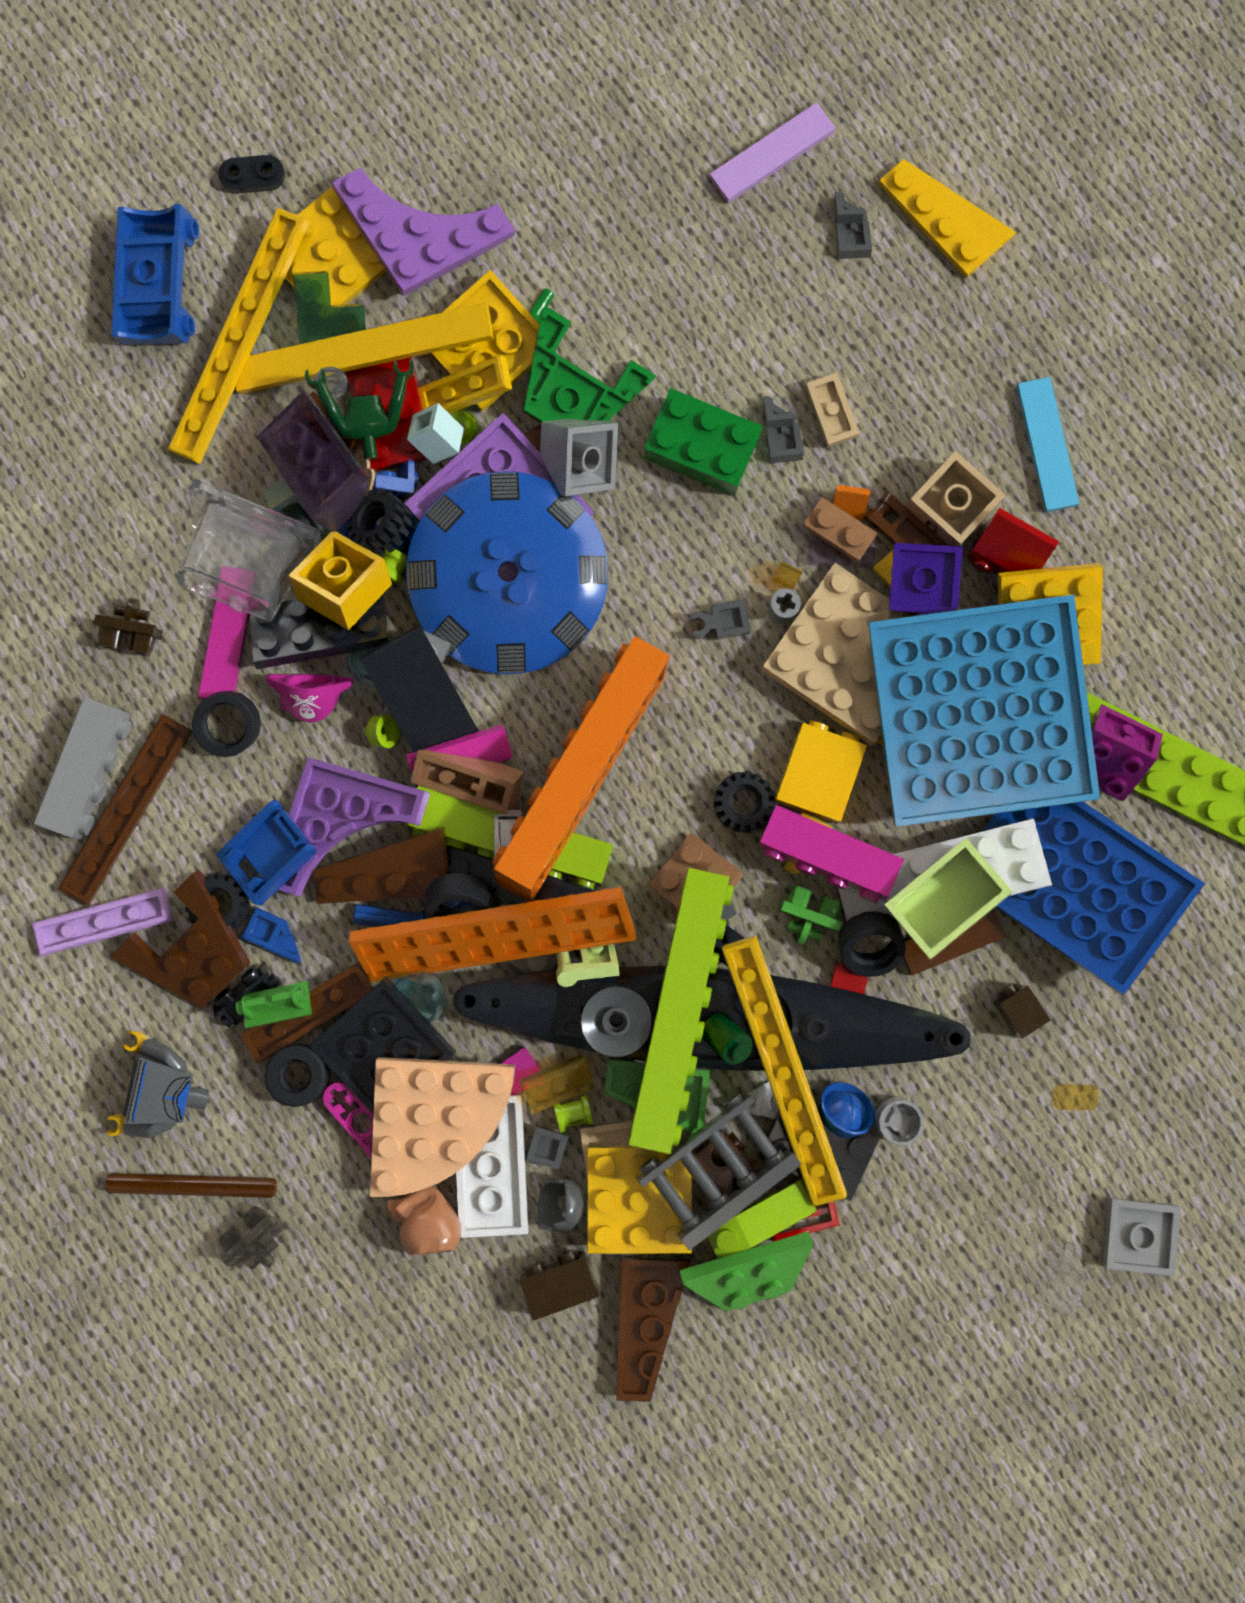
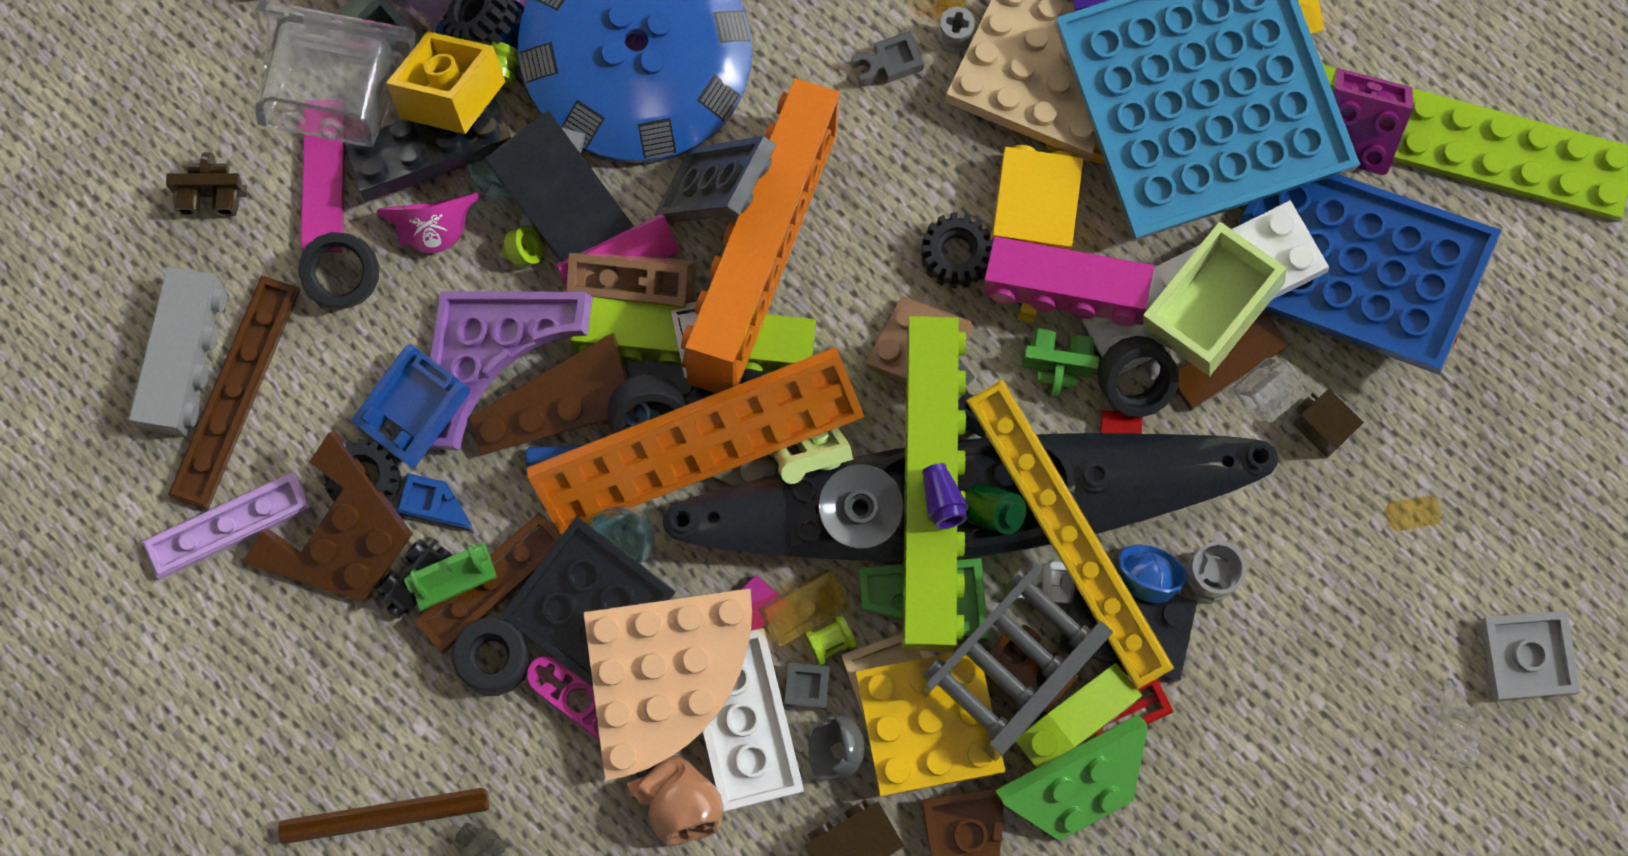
camera: 10 degrees left, 10 degrees down
dark grey torso [106,1031,209,1138] -> none
none -> dark grey plate [654,136,776,223]
none -> dark purple cone [922,463,969,530]
none -> clear brick [1232,358,1307,423]

